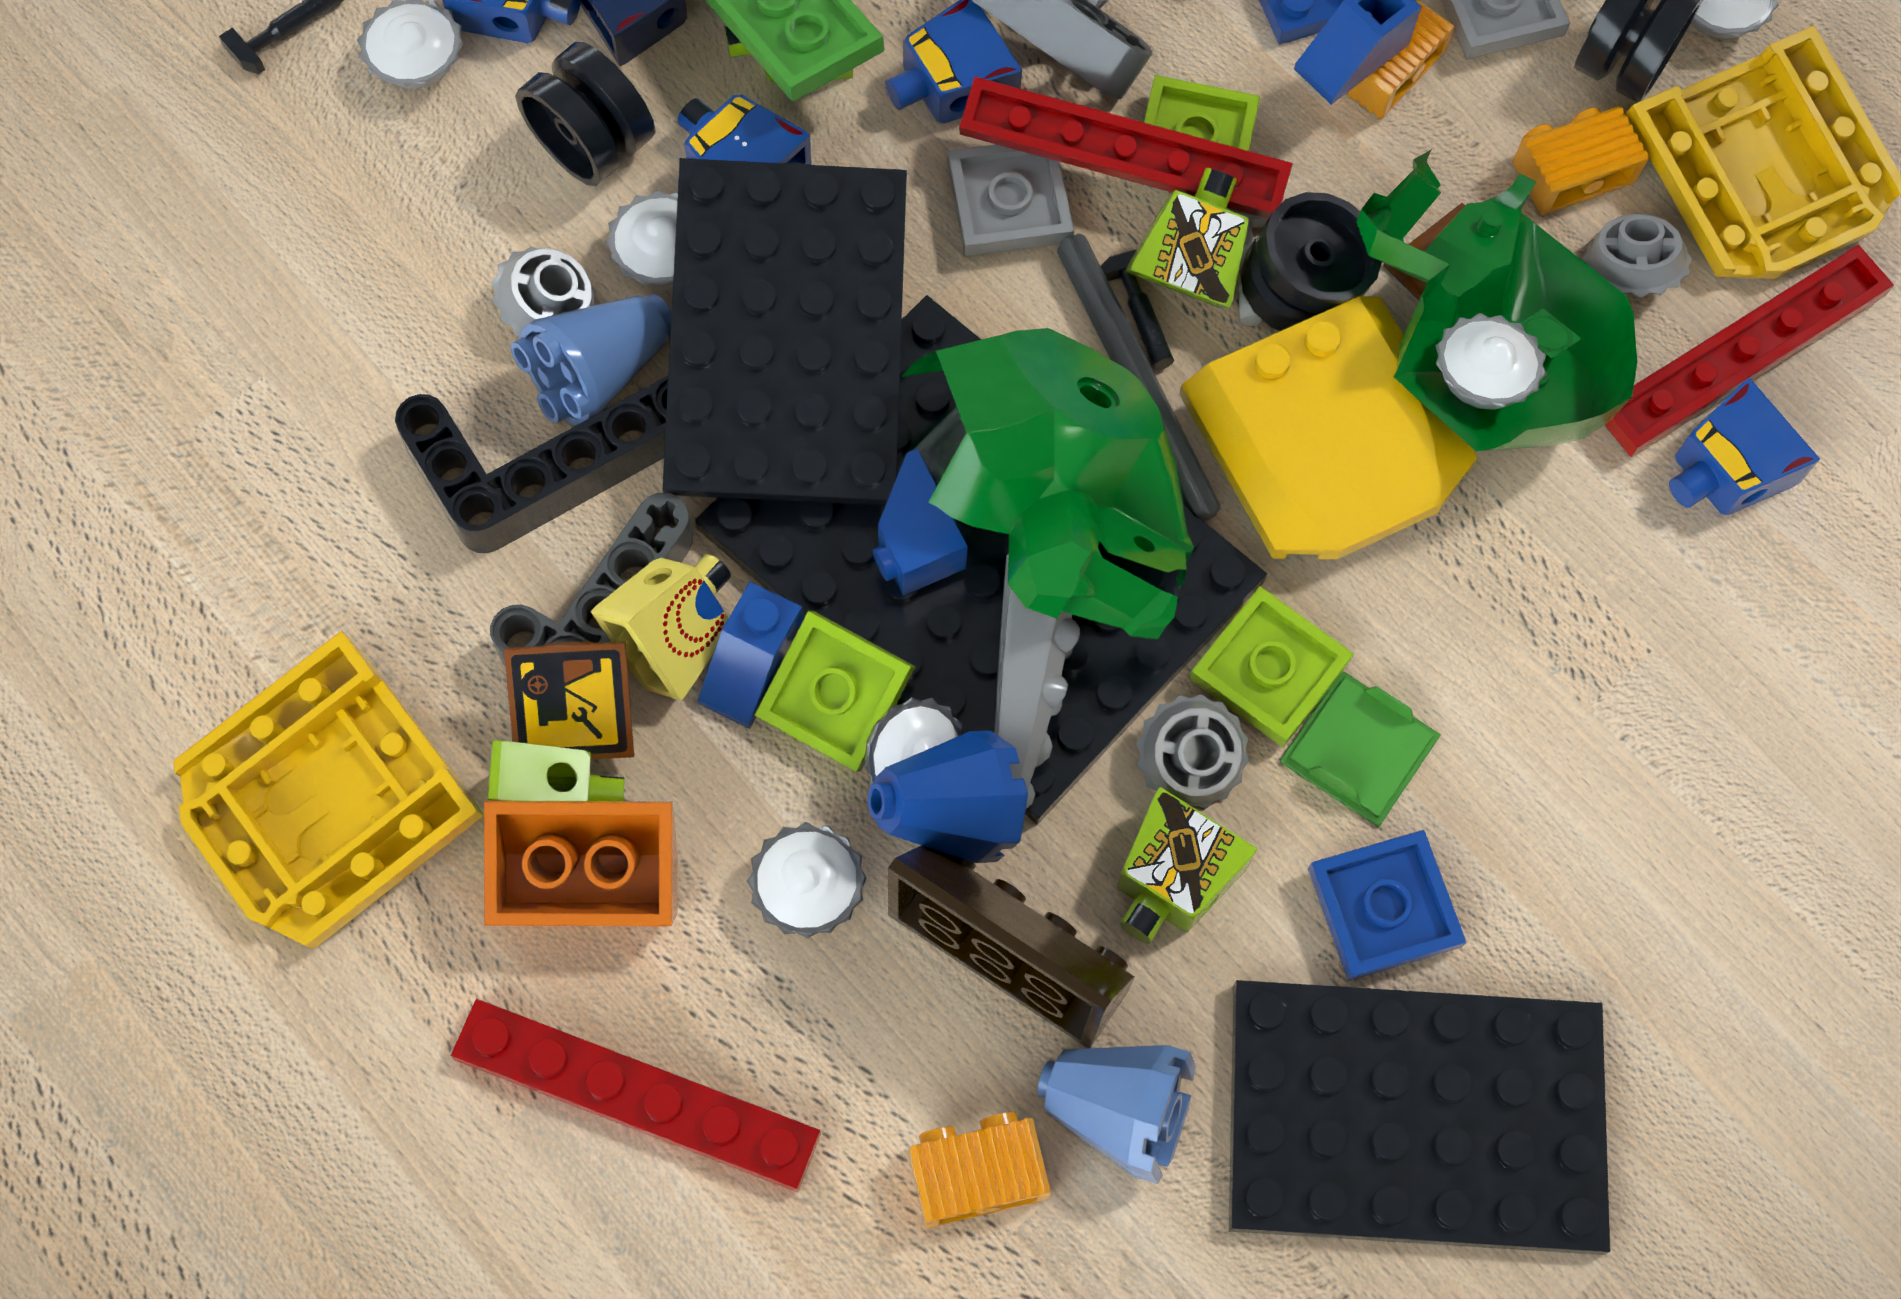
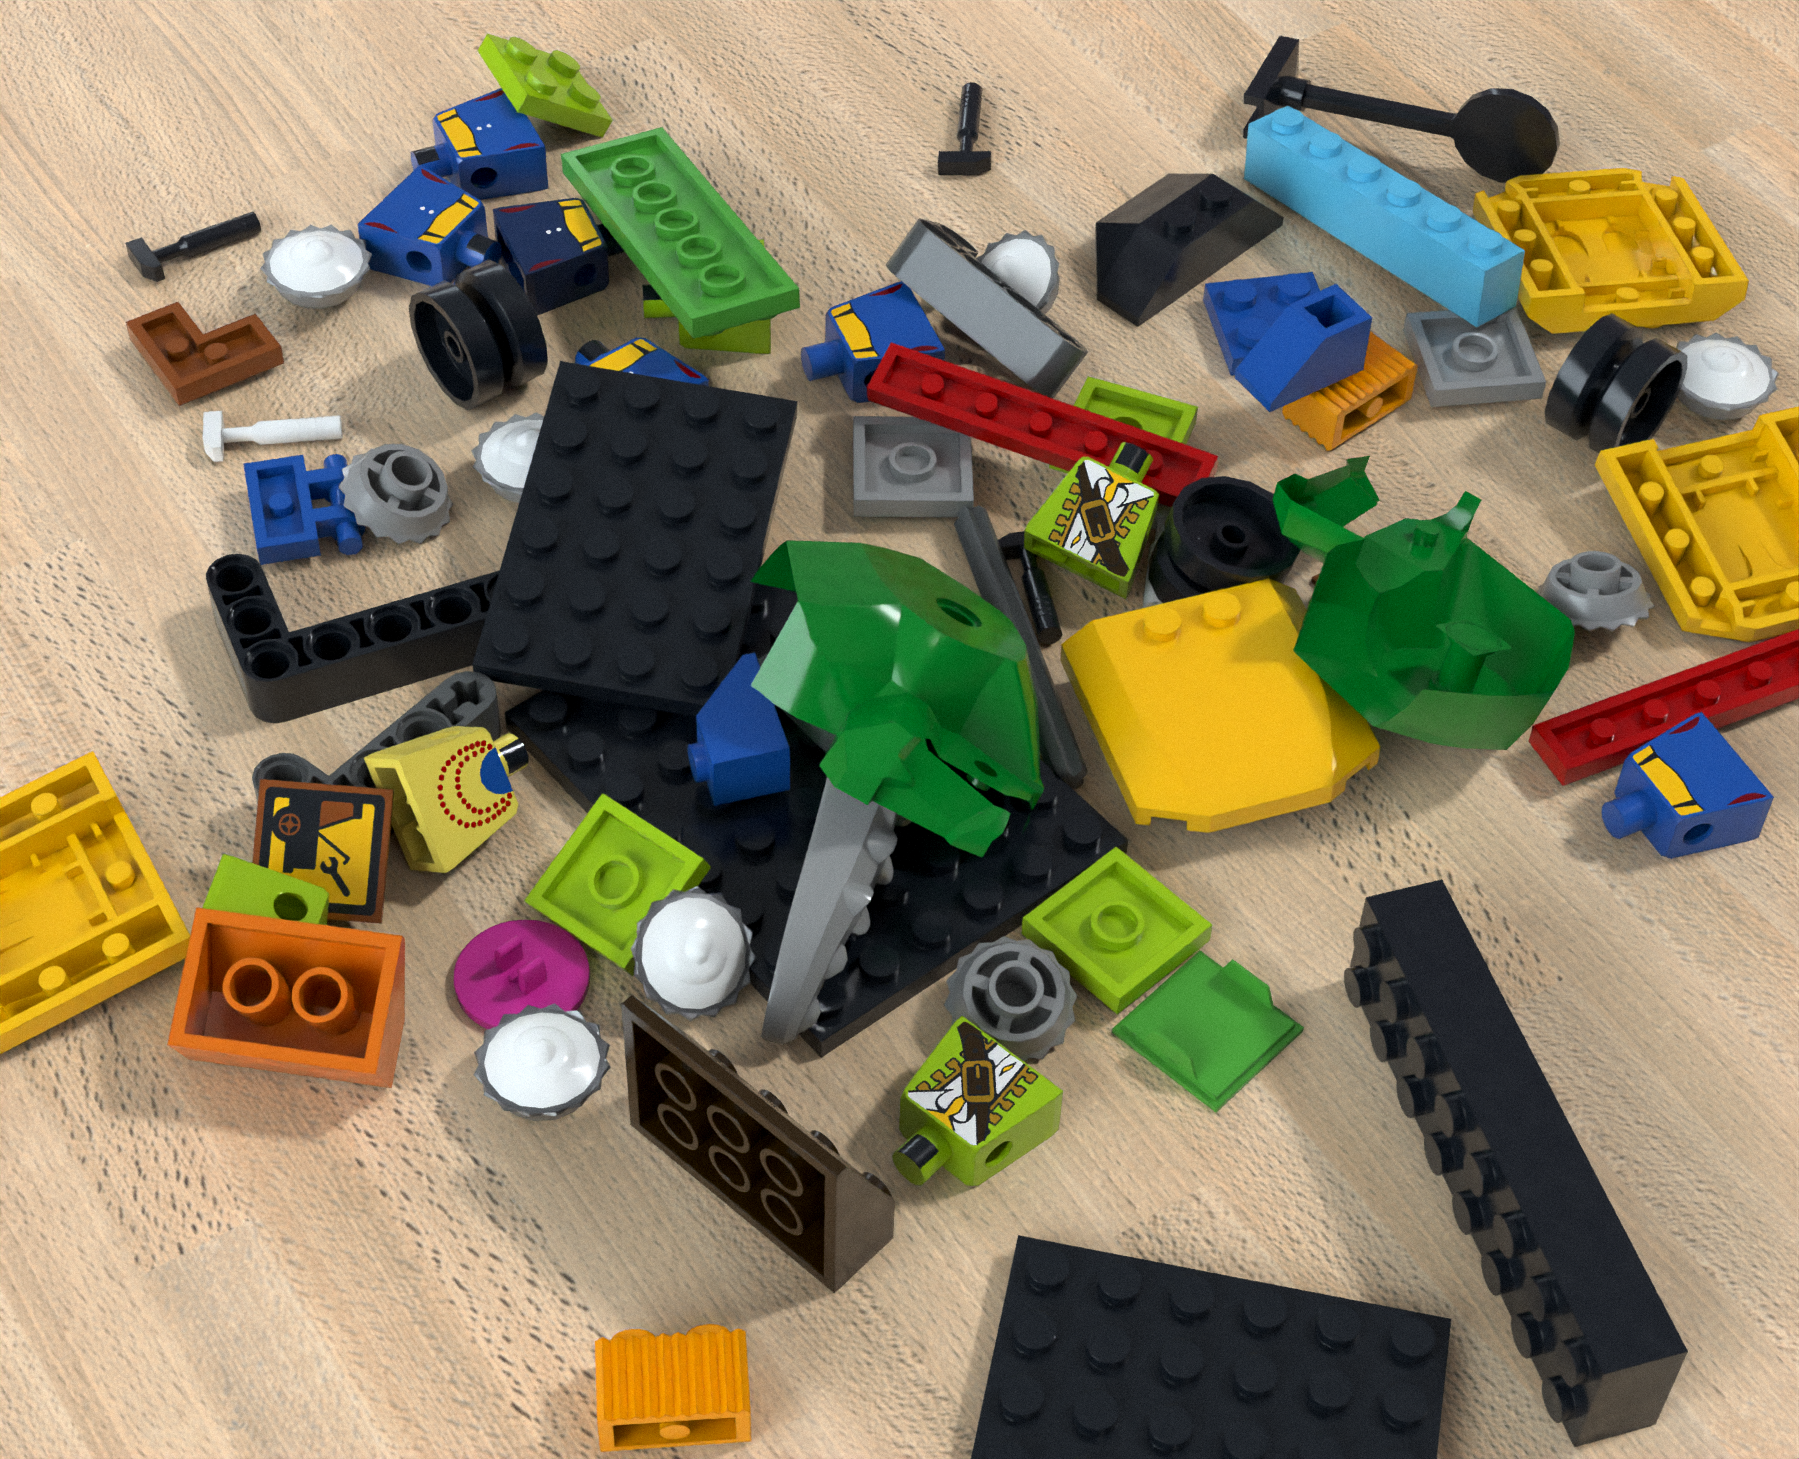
camera: 10 degrees right, 20 degrees down
red plate [450,998,821,1193] -> none
medium blue cone [511,294,672,425] -> none
blue slope [697,582,803,729] -> none
blue cone [867,731,1028,863] -> none
medium blue cone [1037,1045,1196,1184] -> none
blue plate [1308,830,1466,981] -> none
white piece [1435,313,1547,410] -> none
light orange brick [1512,106,1649,216] -> none
none -> dark orange plate [126,302,284,406]
none -> white piece [203,411,343,462]
none -> blue plate [243,454,366,565]
none -> dark pink piece [454,920,590,1029]
none -> black brick [1344,879,1688,1447]

